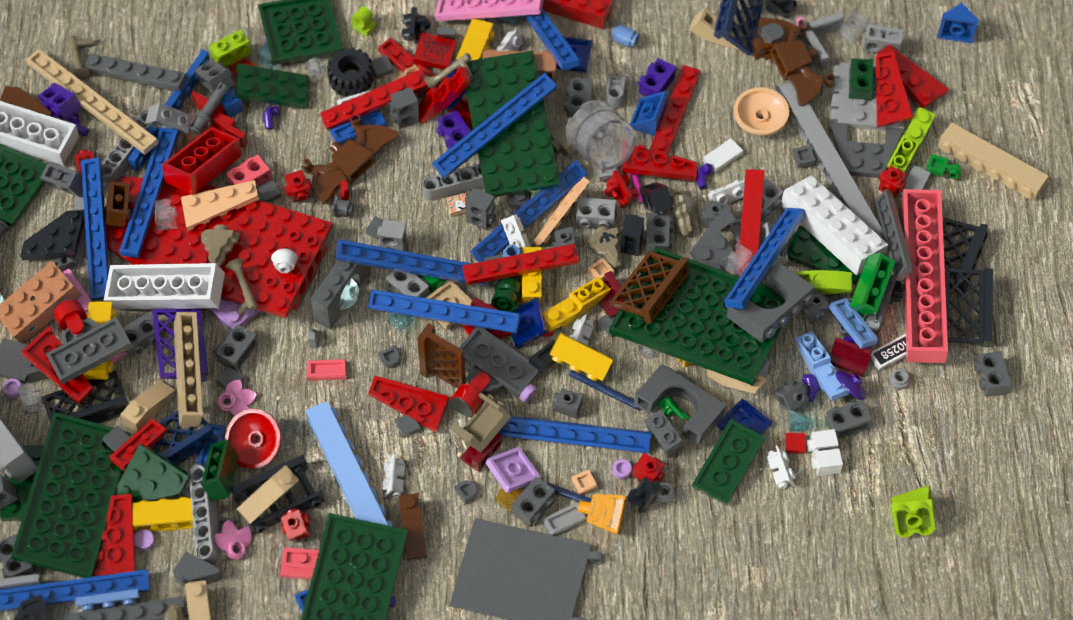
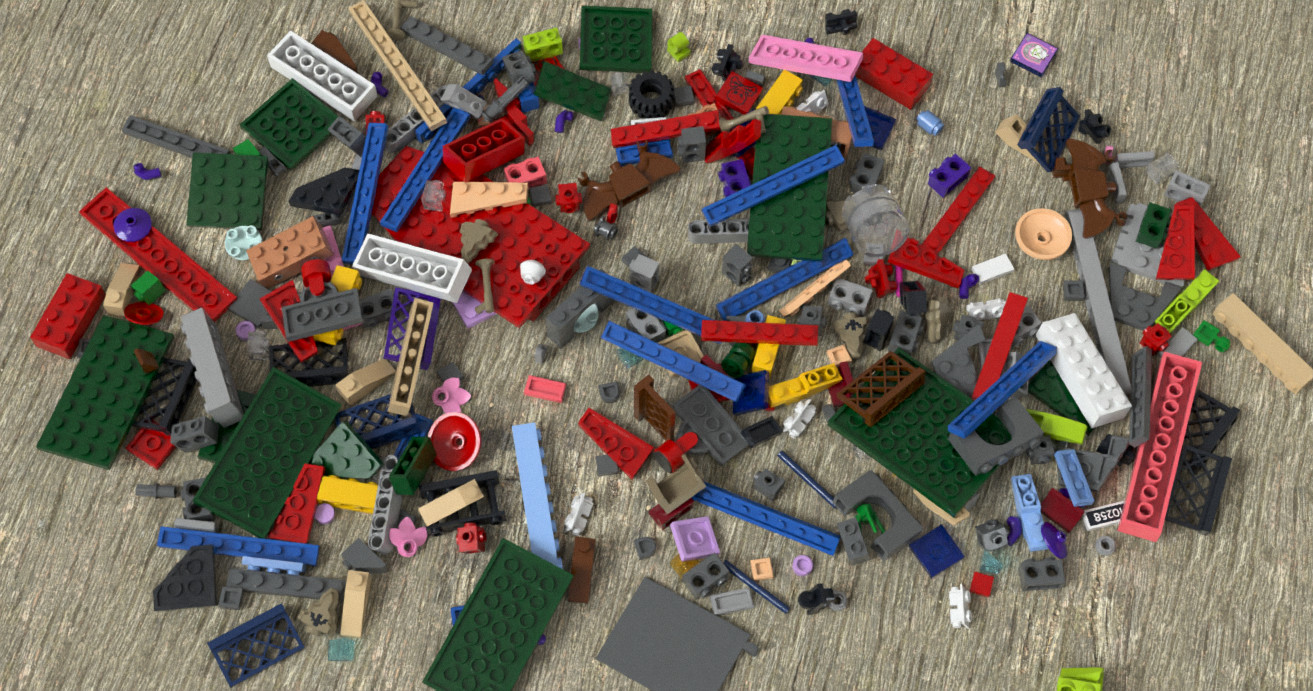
camera: 15 degrees right, 5 degrees up
dark purple brick [38,83,82,121] -> none
dark grey tile [103,425,130,452] -> none
reddish brown brick [105,181,132,227] -> none
red plate [109,418,167,471] -> none
dark grey brick [215,324,258,372] -> none
clear light blue slope [258,43,273,69] -> none
coral plate [280,547,319,580] -> none
tile [446,193,466,216] -> none
white hinge [501,214,530,253] -> none
lavender tile [519,384,537,403] -> none
yellow brick [550,332,613,382] -> none
light orange torso [578,494,627,535] -> none
light grey piece [606,74,627,109] -> none
blue slope [629,91,668,136] -> none
red brick [632,453,665,483] -> none
dark green plate [692,419,765,506] -> none
clear brick [725,242,754,276] -> none
dark grey tile [761,23,784,44] -> none
white piece [807,429,843,476] -> none
green brick [849,253,896,315] -> none
blue slope [937,3,979,43] -> none
dark grey brick [974,351,1011,397] -> none

